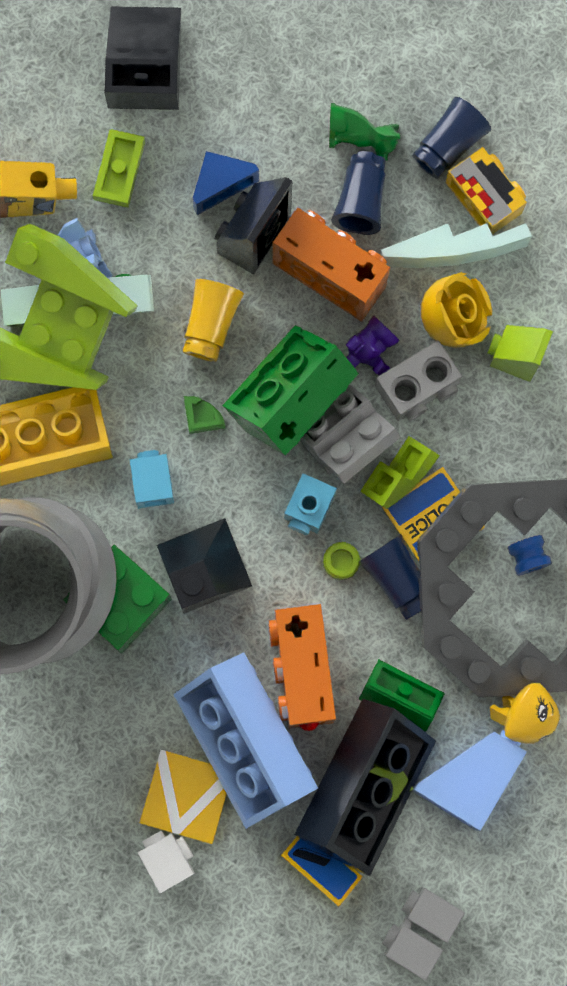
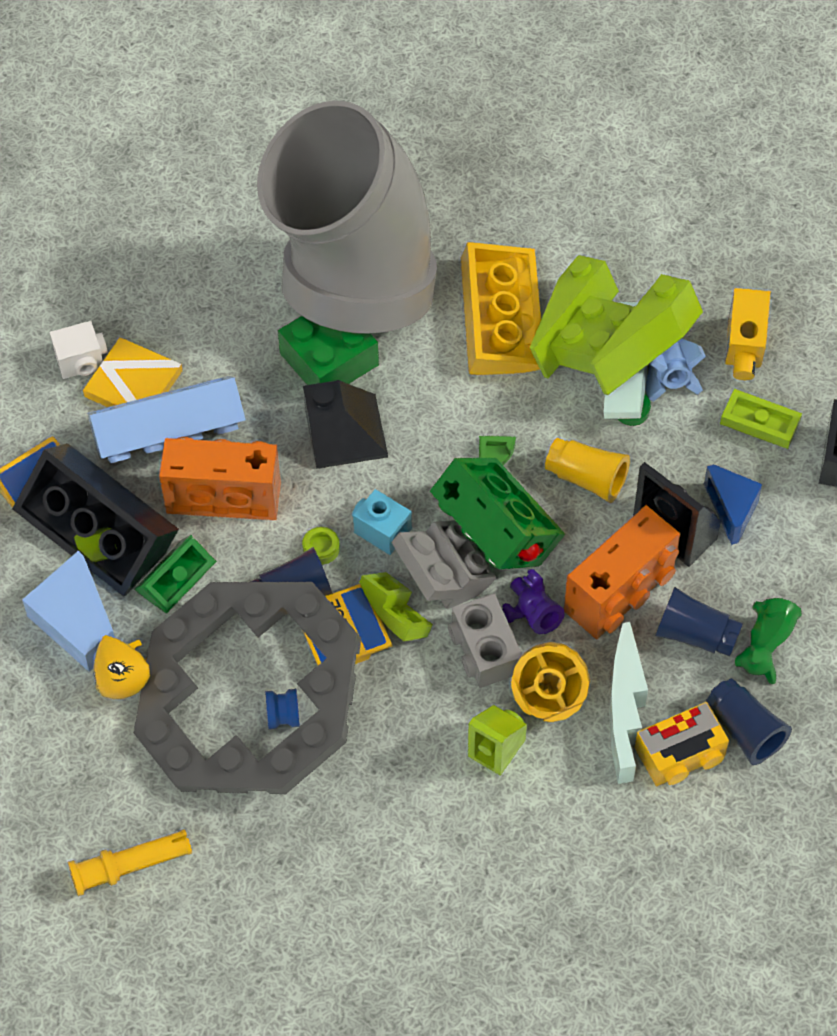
camera: 105 degrees right, 20 degrees down
medium azure brick [130,450,174,509] -> none

